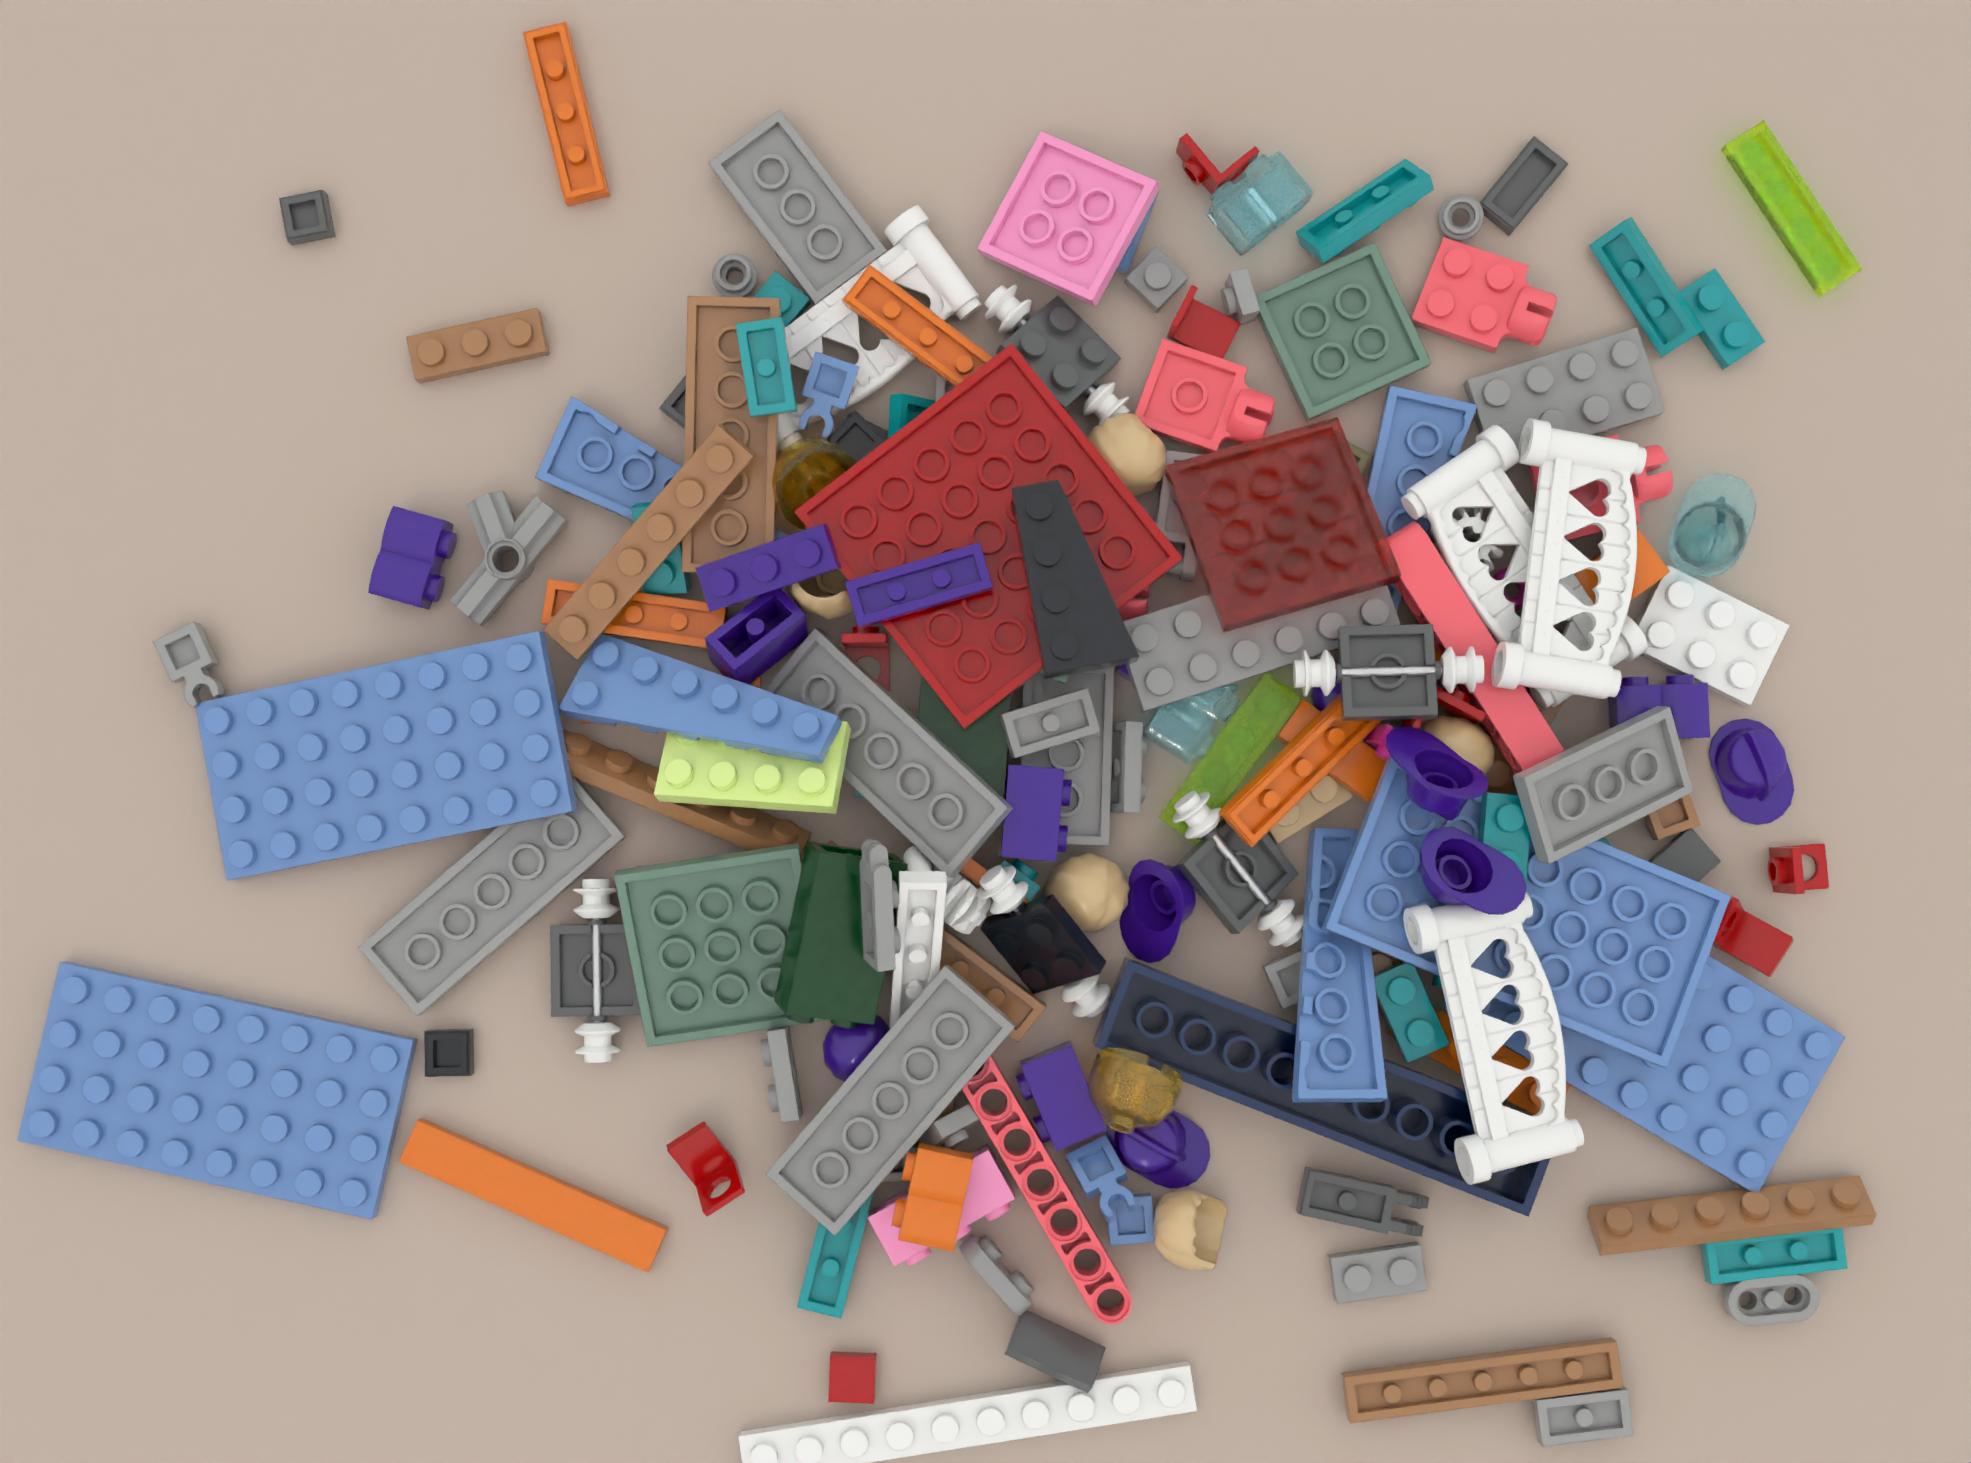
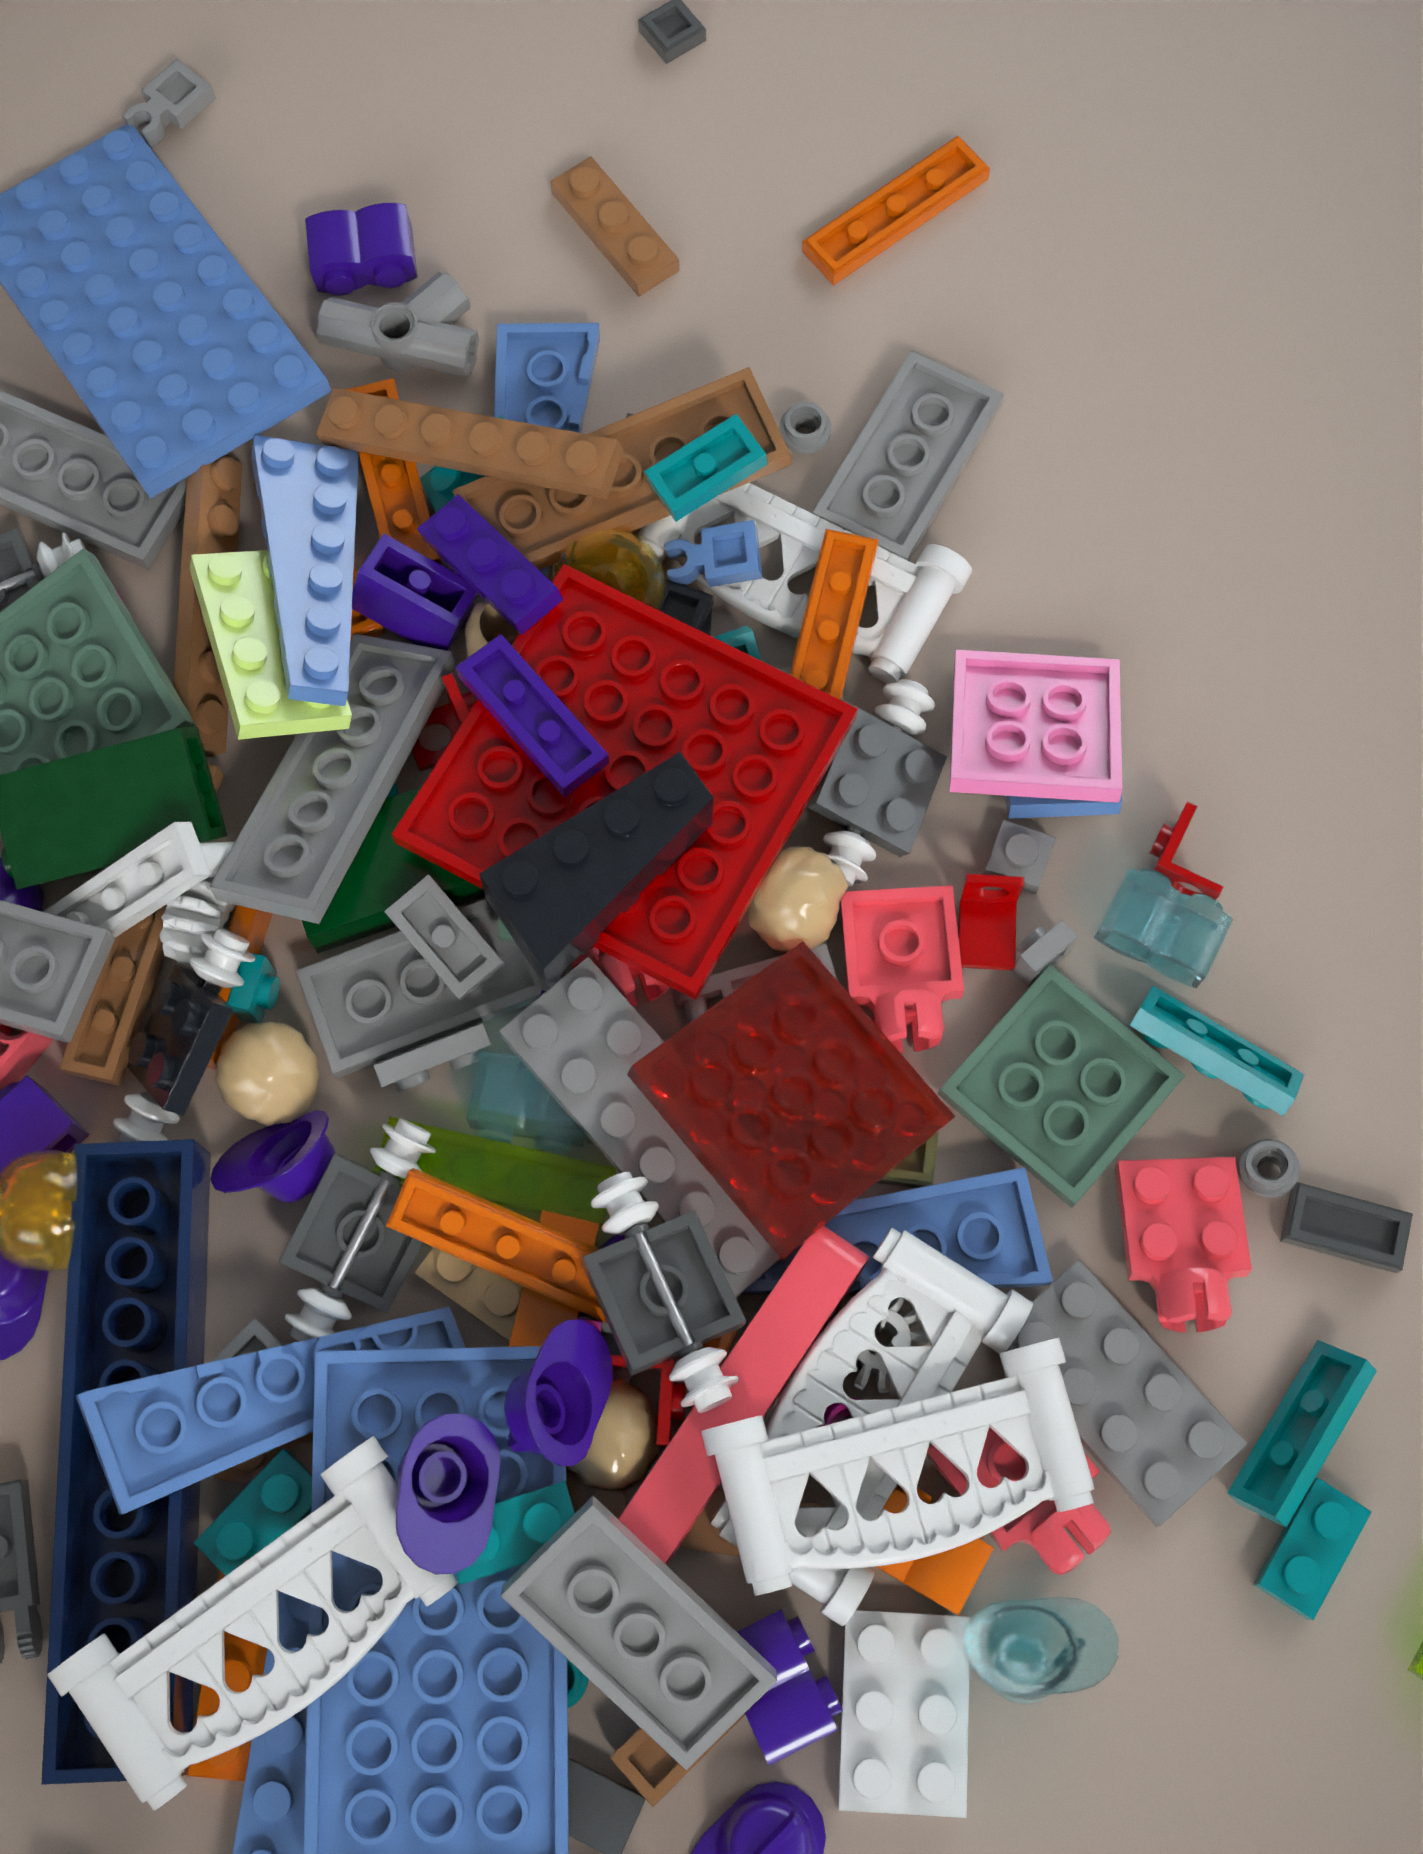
camera: 70 degrees right, 15 degrees down
teal plate [753,271,811,328] -> none
light grey hinge [859,838,901,972] -> none
dark purple brick [1000,764,1072,861] -> none

